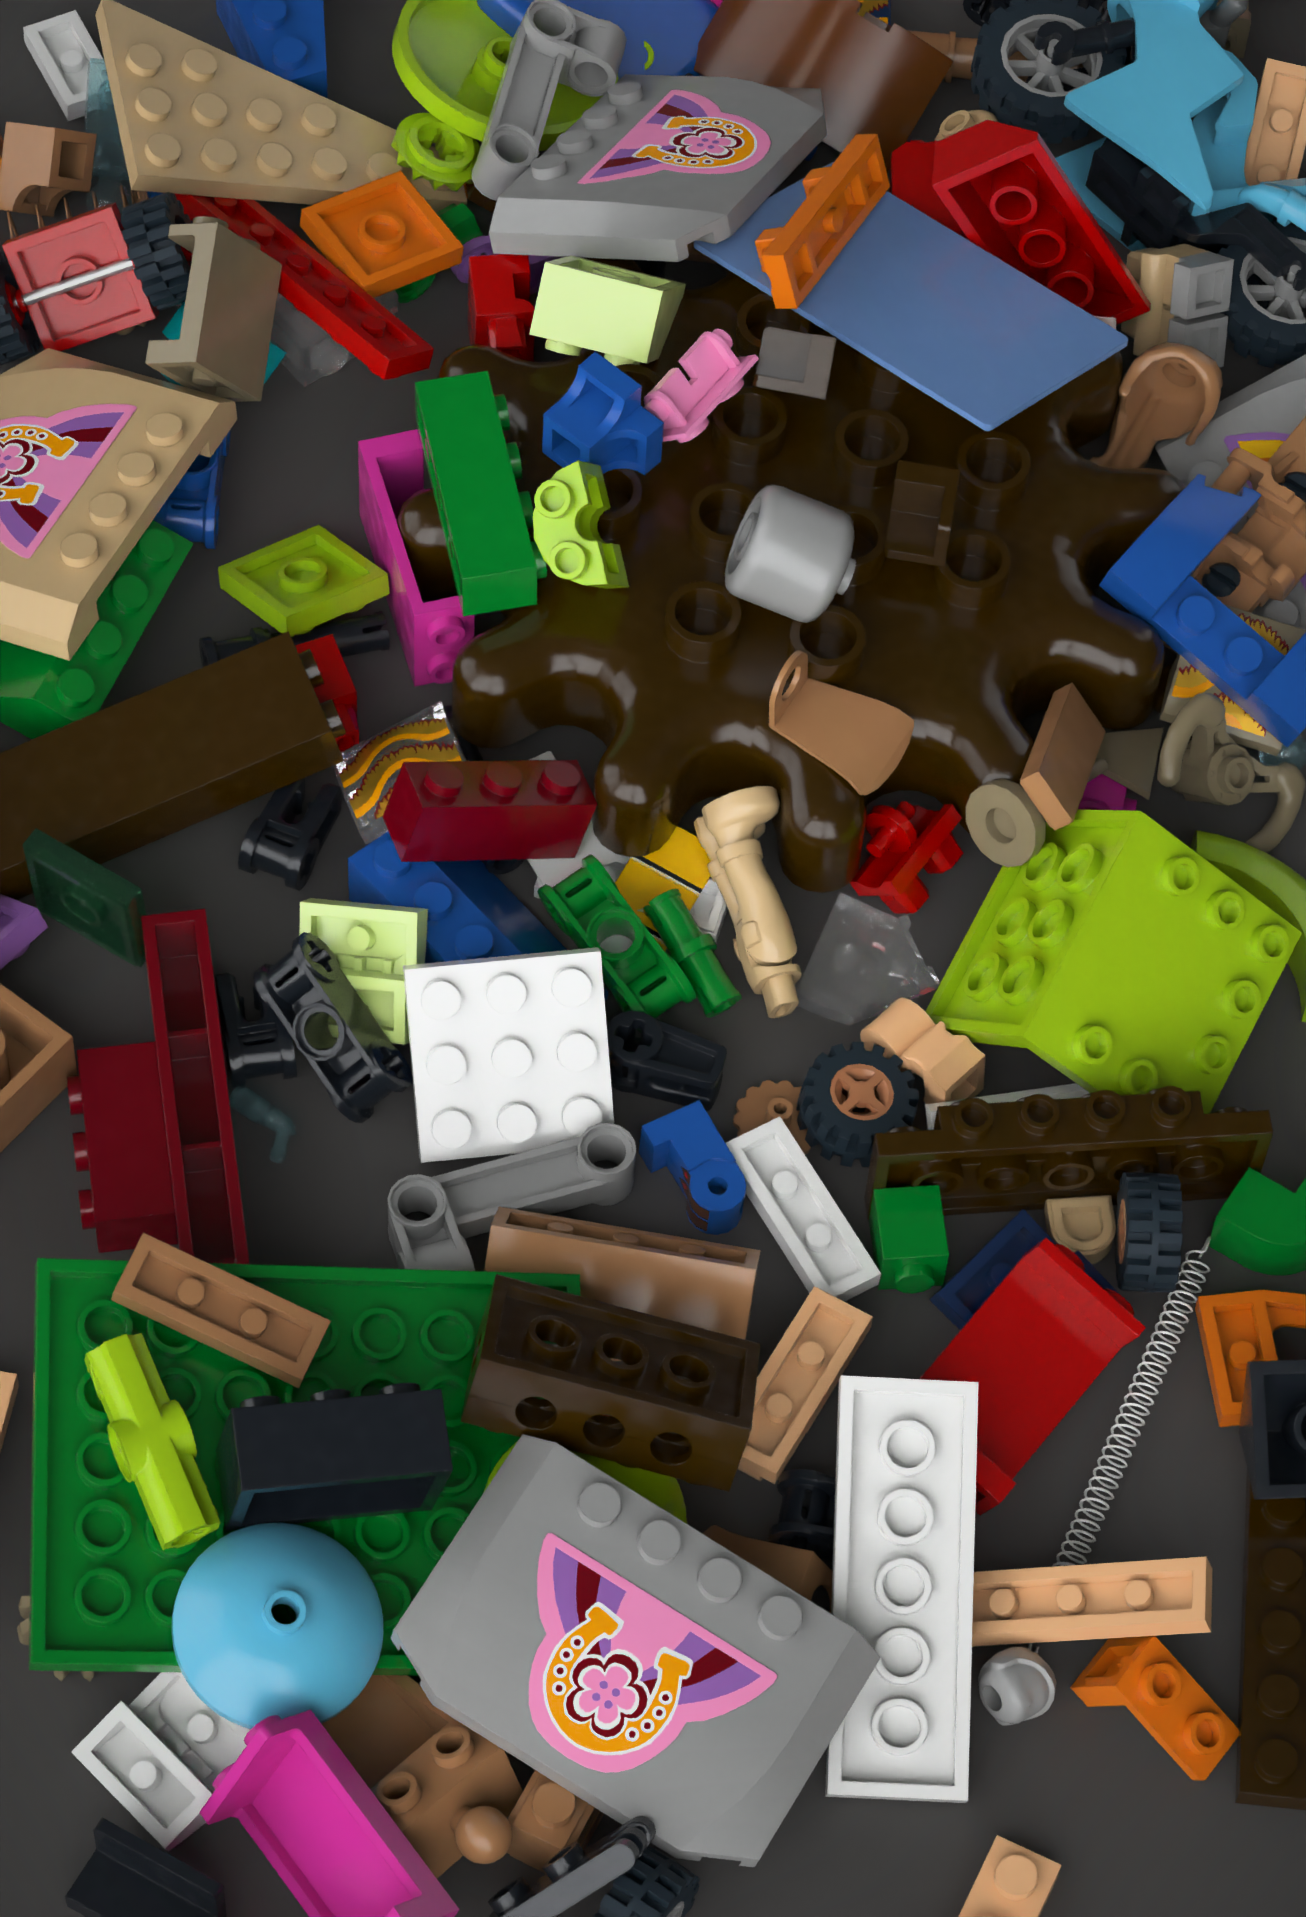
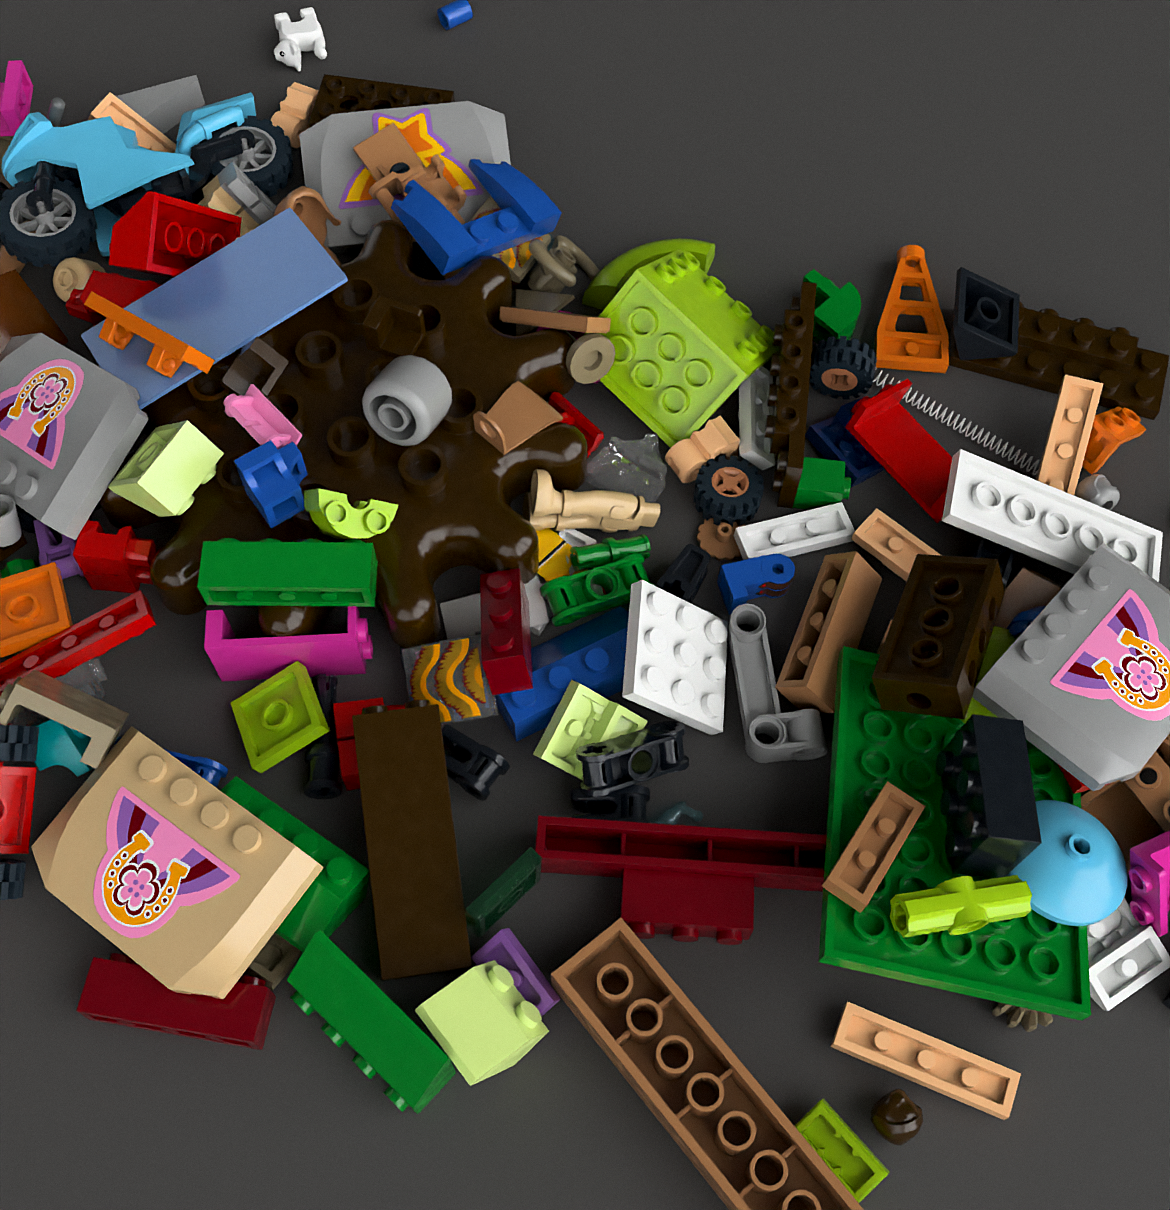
camera: 75 degrees left, 5 degrees up
tan tile [1044,1195,1116,1264] -> none

